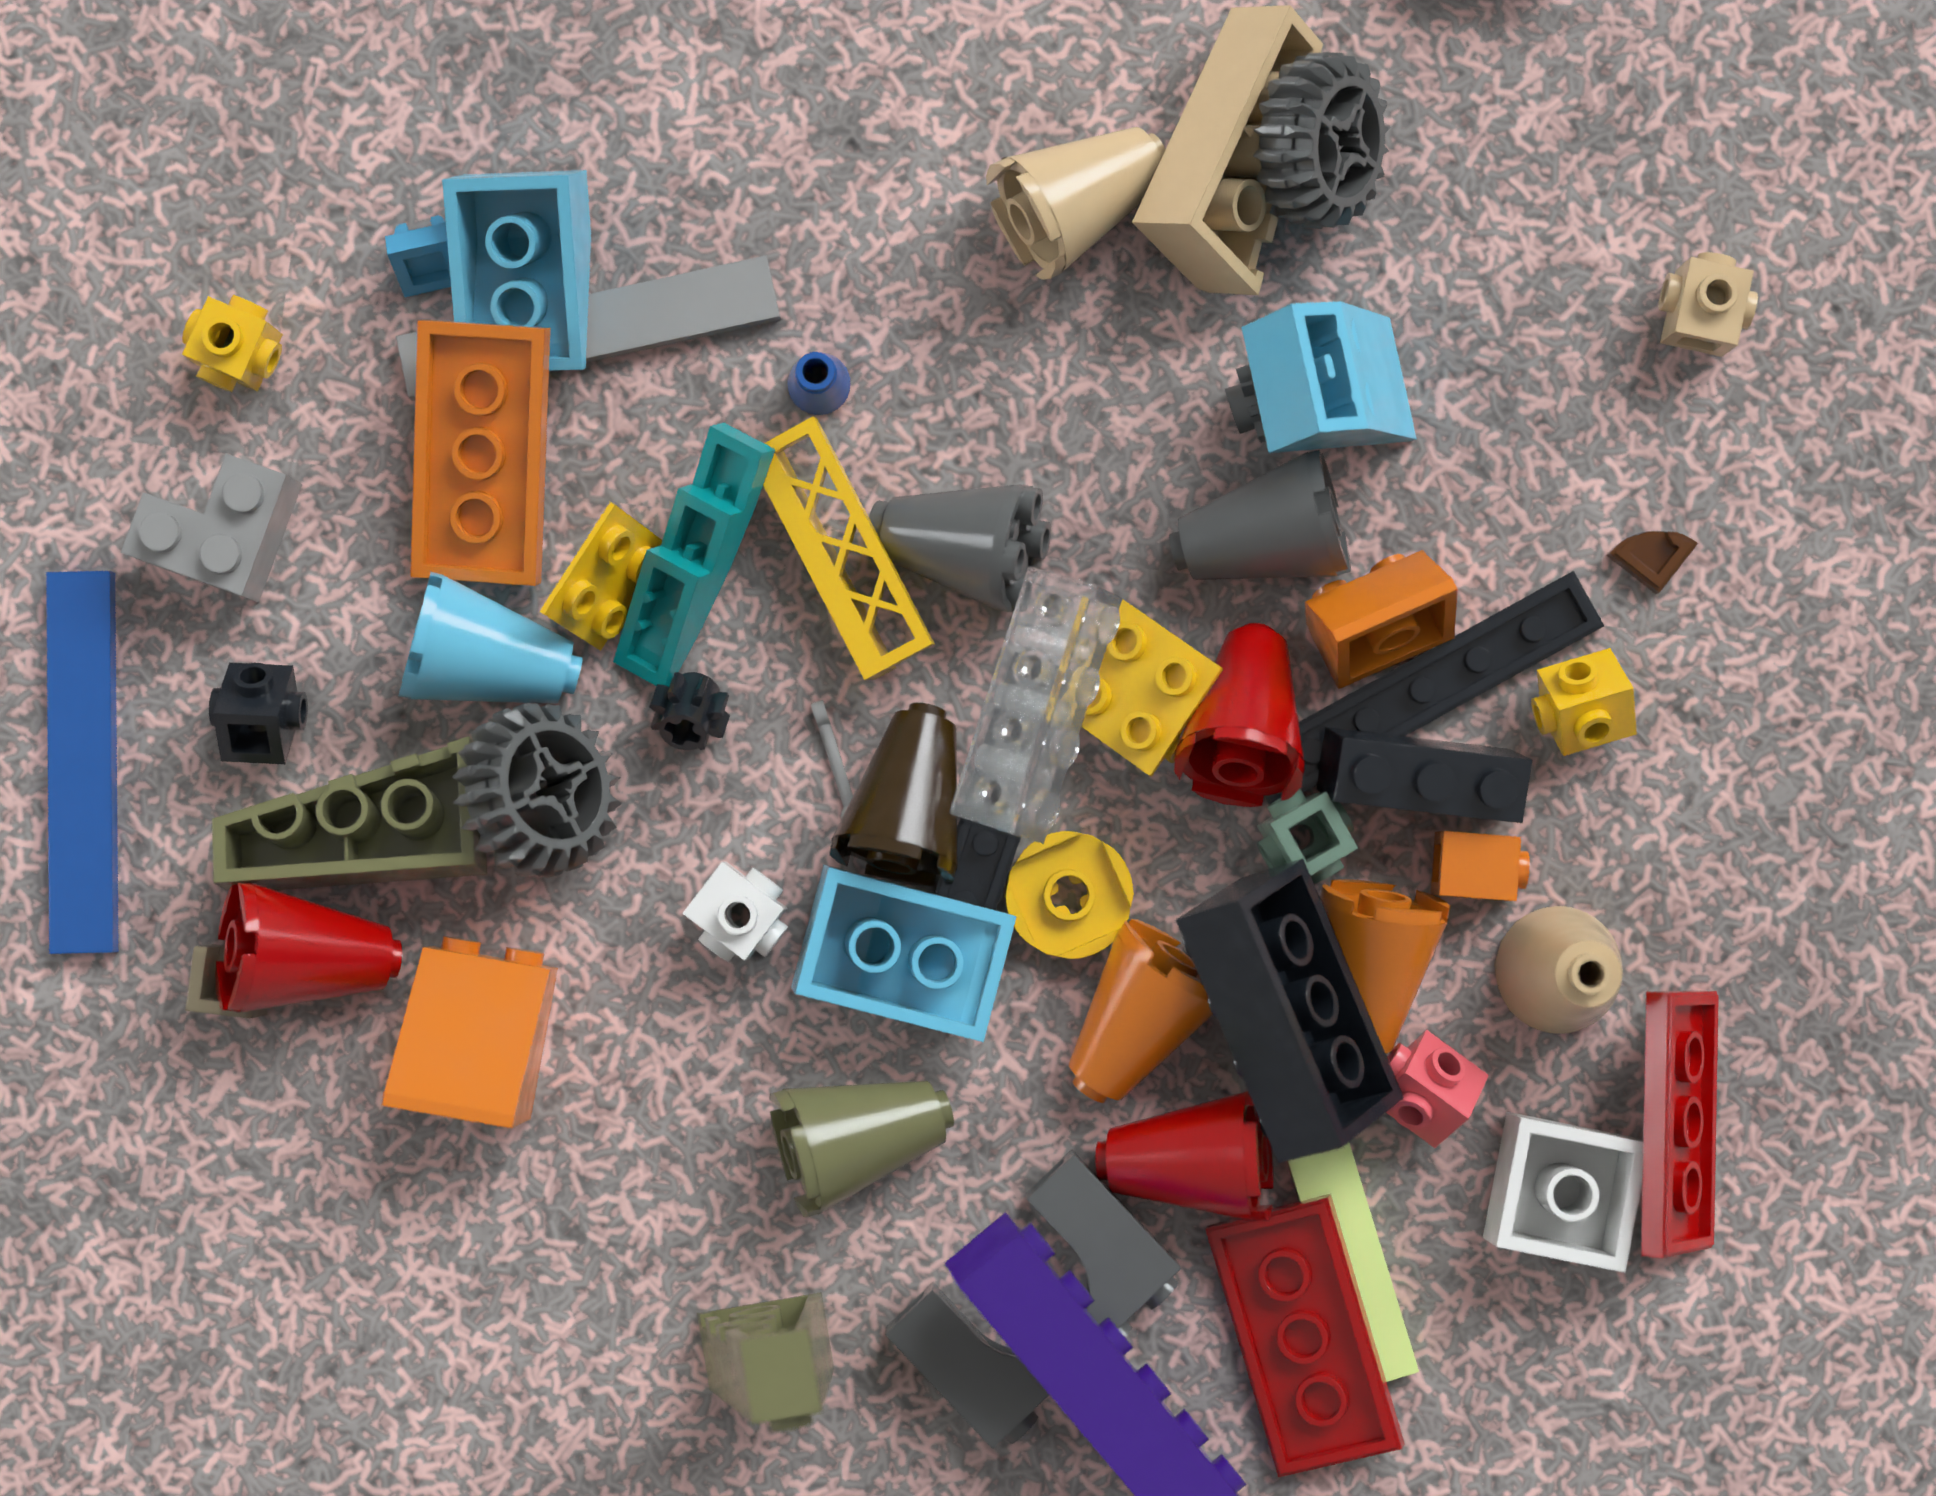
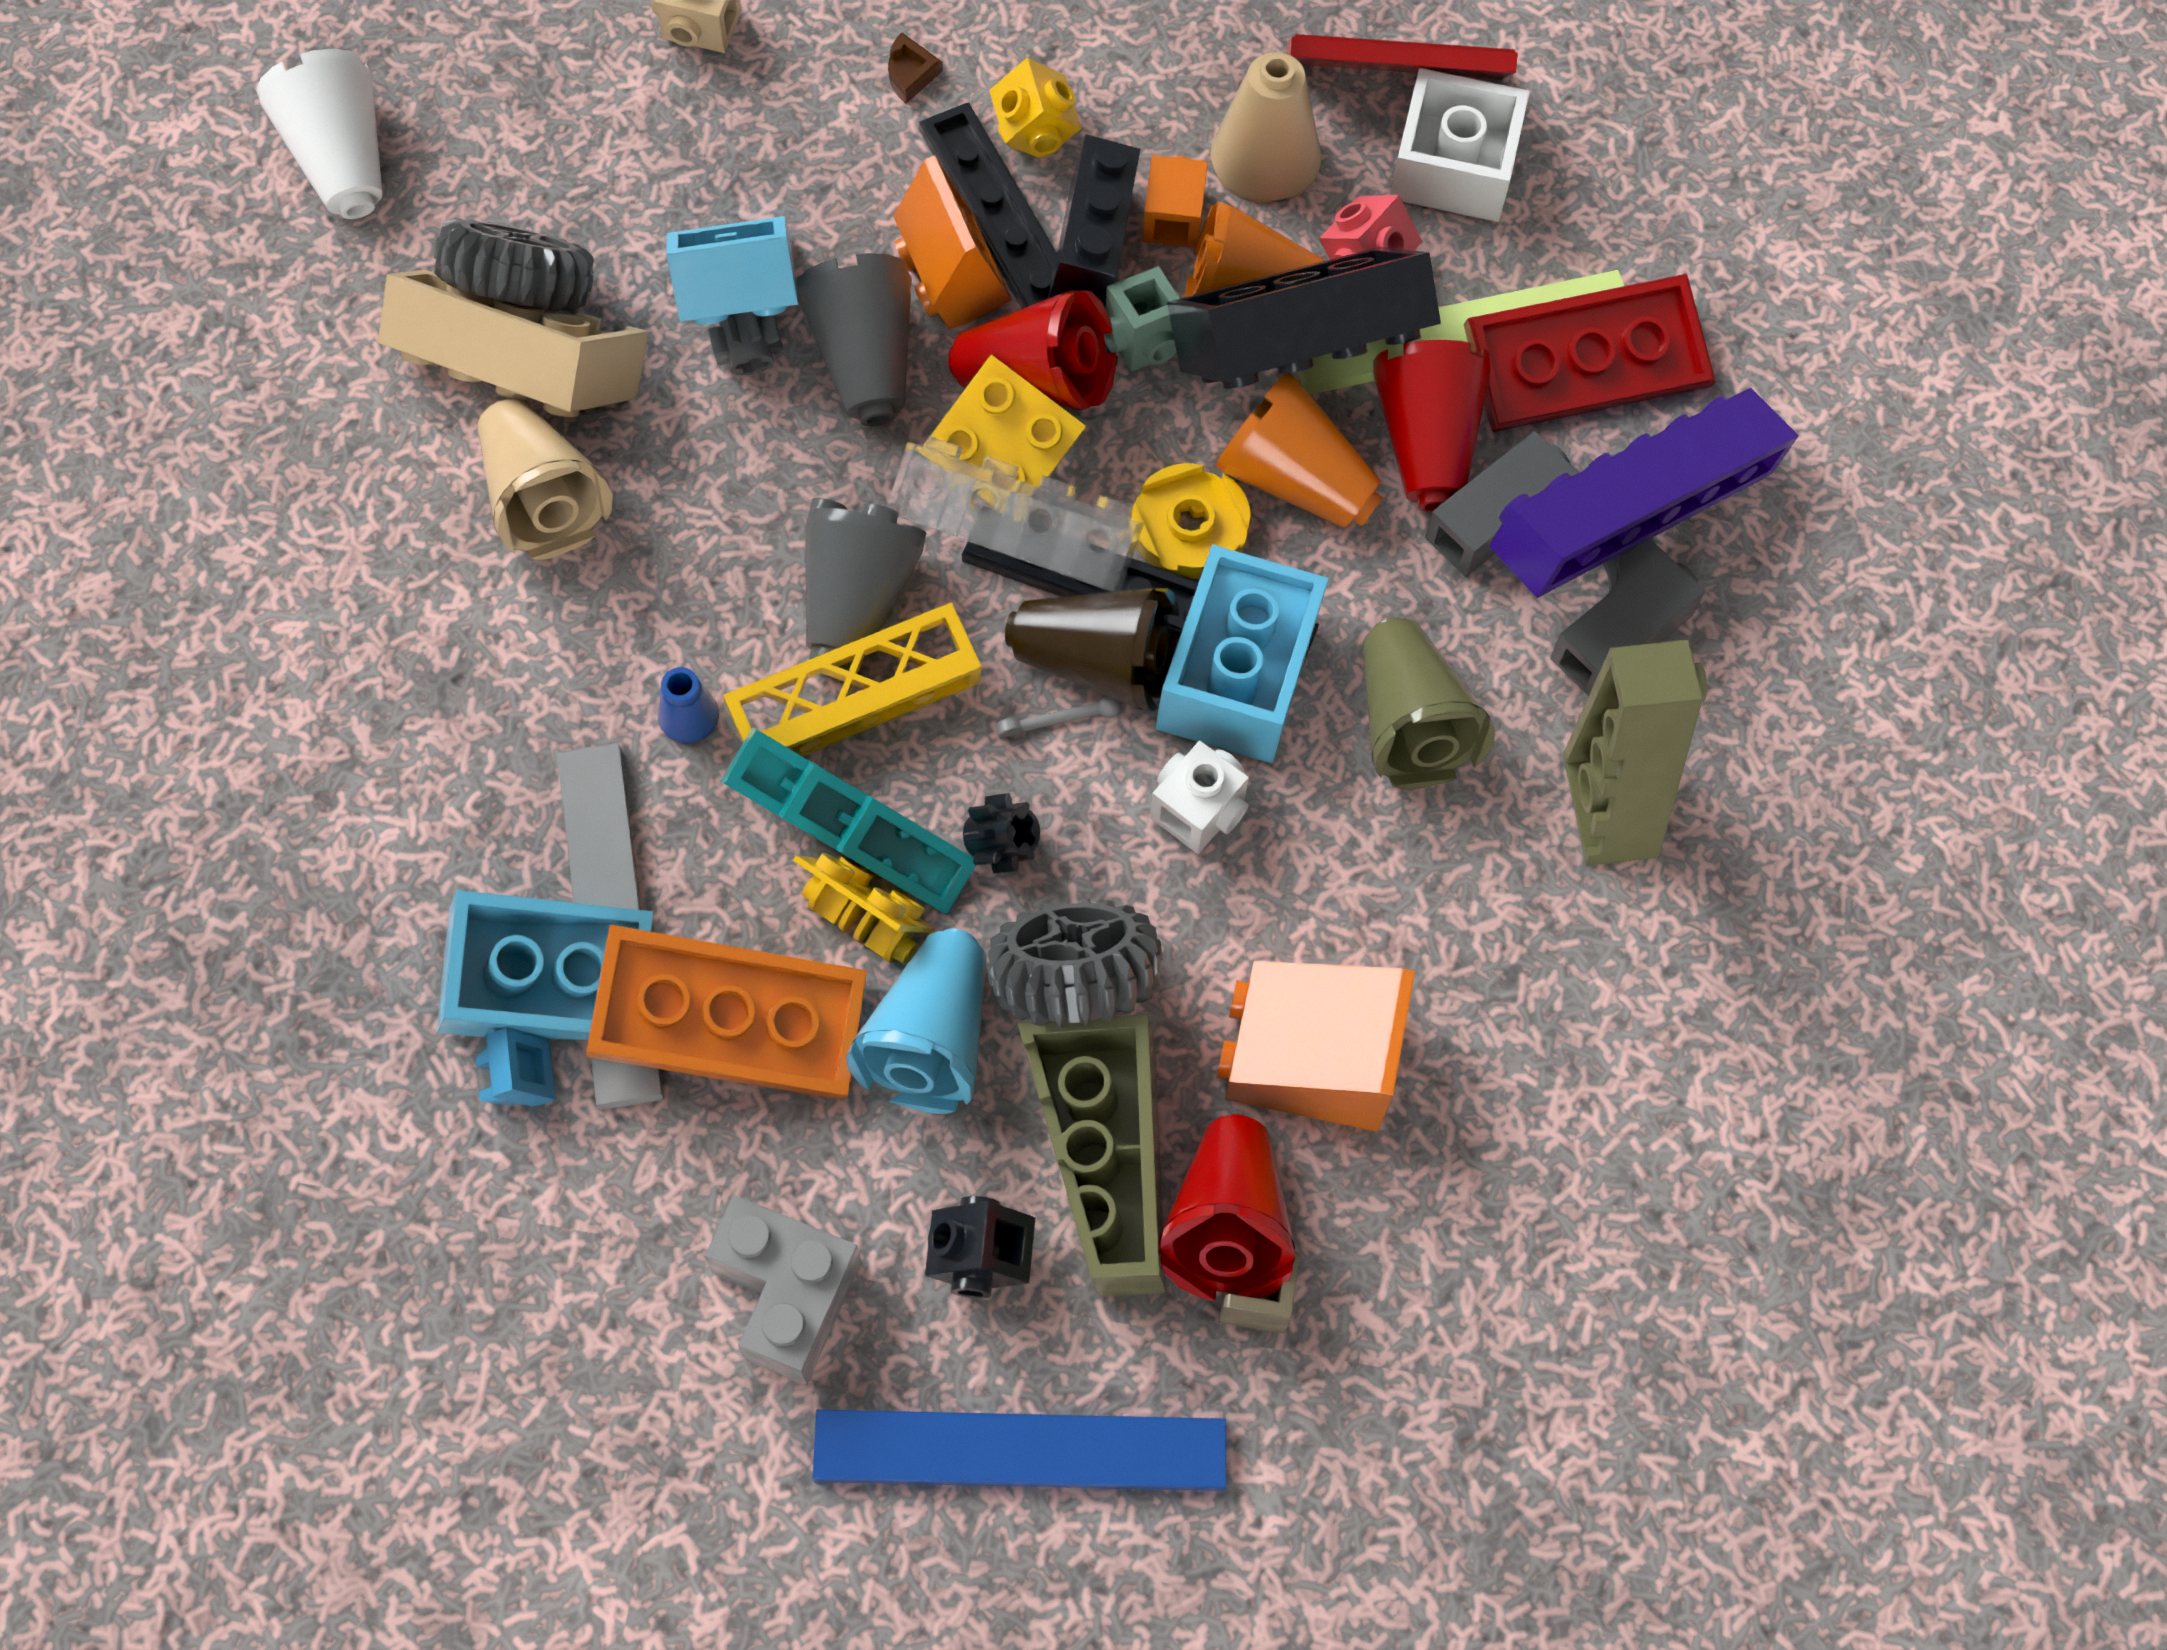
camera: 90 degrees left, 20 degrees down
yellow brick [182,295,283,393] -> none

